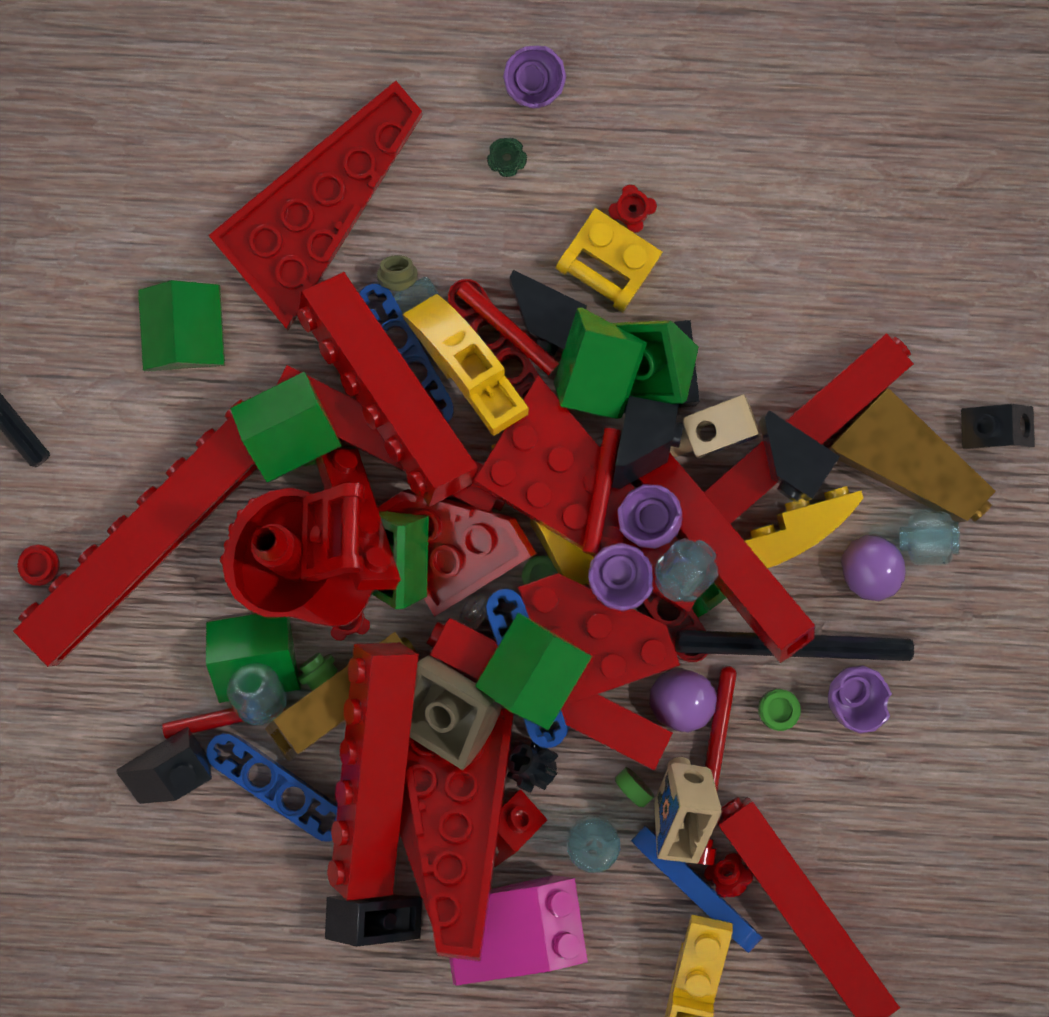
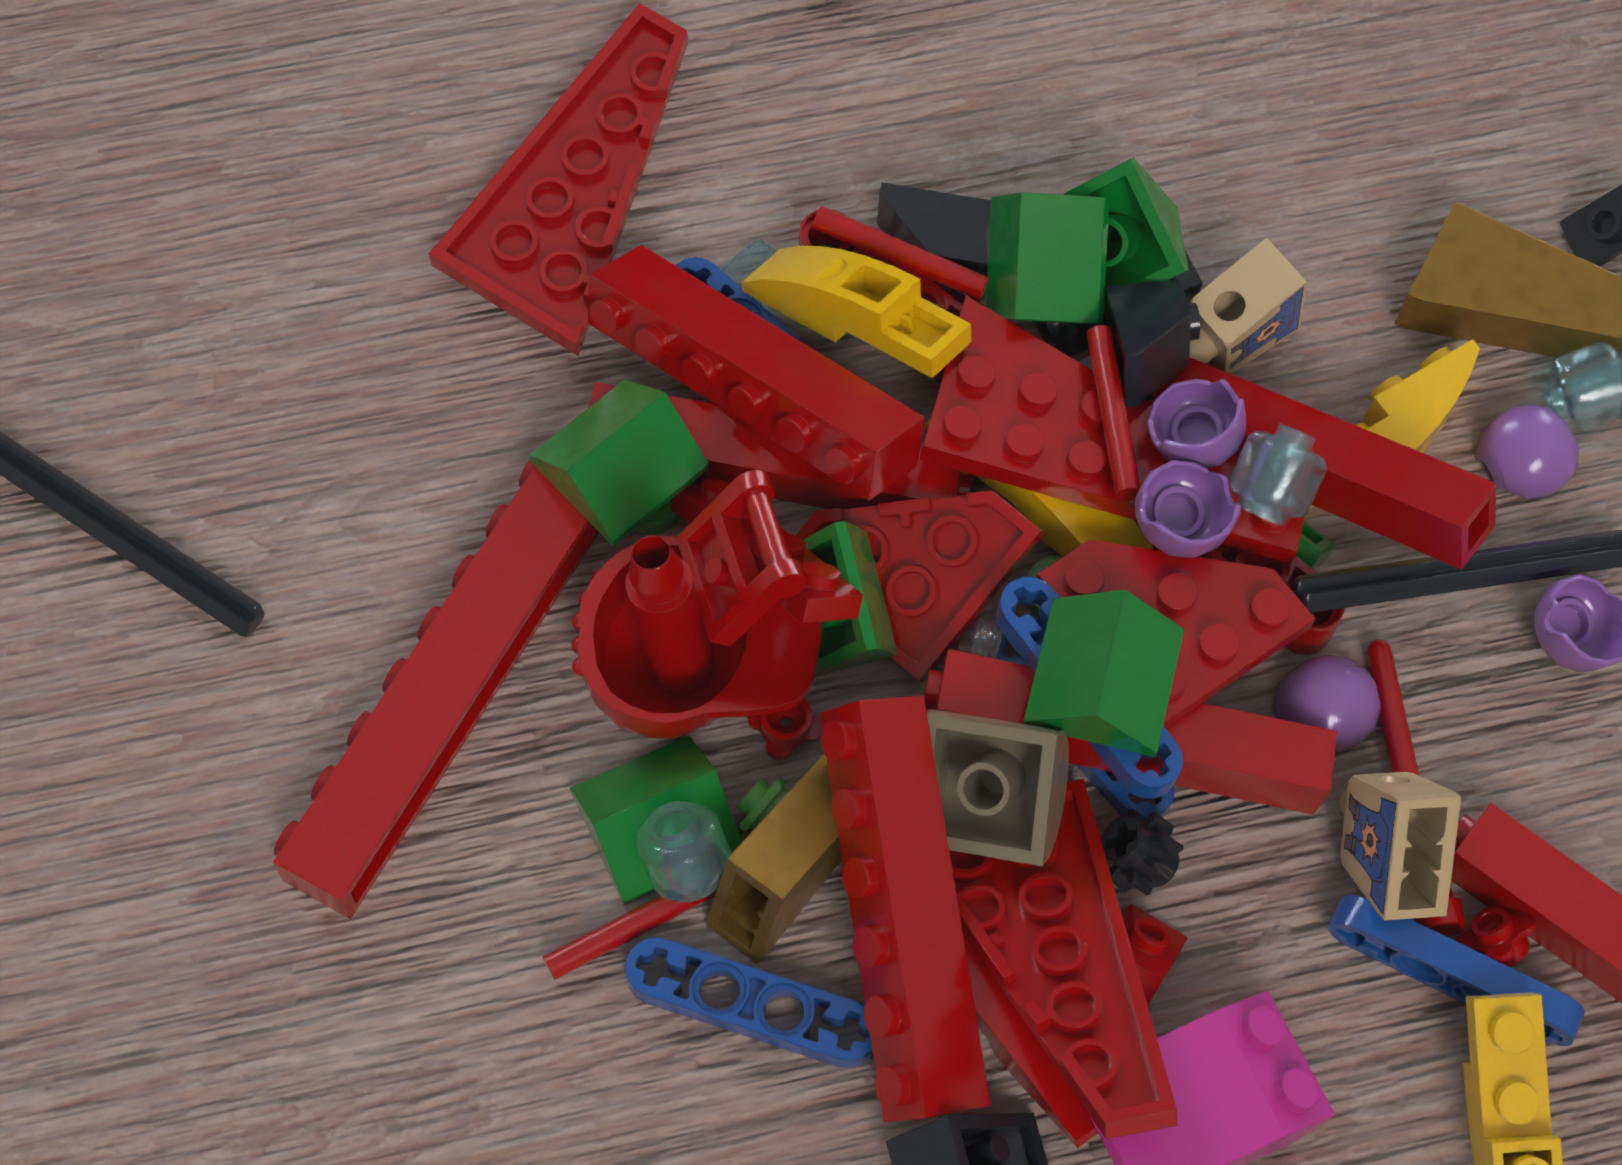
camera: 20 degrees left, 20 degrees down
red plate [17,545,60,586] -> none
black slope [117,727,212,804] -> none
green slope [138,280,225,371] -> none
olive plate [377,255,418,292] -> none
clear green plate [487,138,527,177] -> none
yellow plate [555,208,663,313] -> none
clear light blue head [566,816,621,873] -> none
red plate [608,185,657,233] -> none
bright green tile [615,767,654,808] -> none
red brick [704,333,914,524] -> none
bright green tile [758,689,801,731] -> none
black slope [759,410,840,503] -> none

